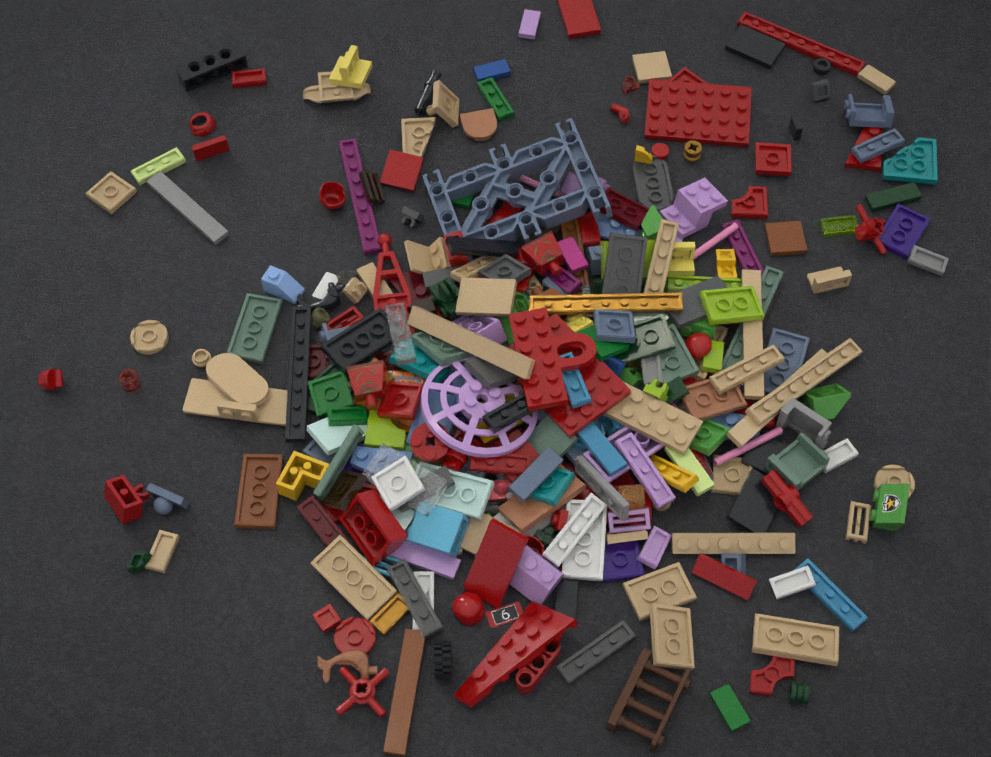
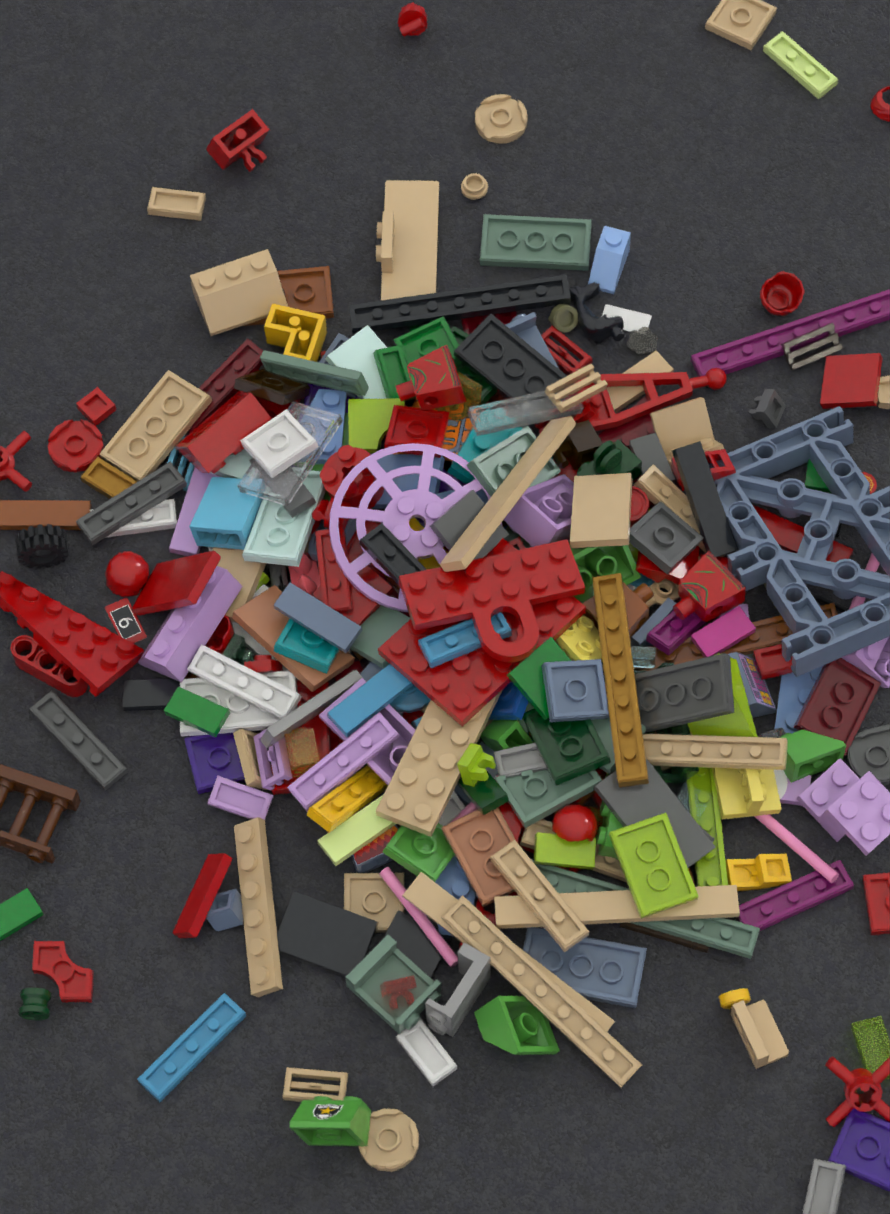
camera: 85 degrees right, 5 degrees up
clear red wheel [118,368,141,392] -> none
dark green tile [126,552,152,573] -> none
sand blue tile [146,483,190,515] -> none
light grey tile [147,171,229,245] -> none
red tile [192,135,229,162] -> none
tan tile [206,353,269,406] -> none
nougat animal [317,650,378,683] -> none
tan tile [342,277,368,304] -> none
tan tile [623,562,697,622] -> none
tan tile [649,603,695,671] -> none
tan tile [752,613,839,666] -> none
red piece [760,469,813,528] -> none
dark orange tile [764,221,807,256] -> none
white tile [769,565,816,600] -> none
none -> green tile [164,686,230,738]
none -> tan slope [190,249,288,336]
none -> clear red tile [380,975,417,1010]
none -> tan tile [545,364,608,413]
none -> yellow tile [718,988,751,1009]

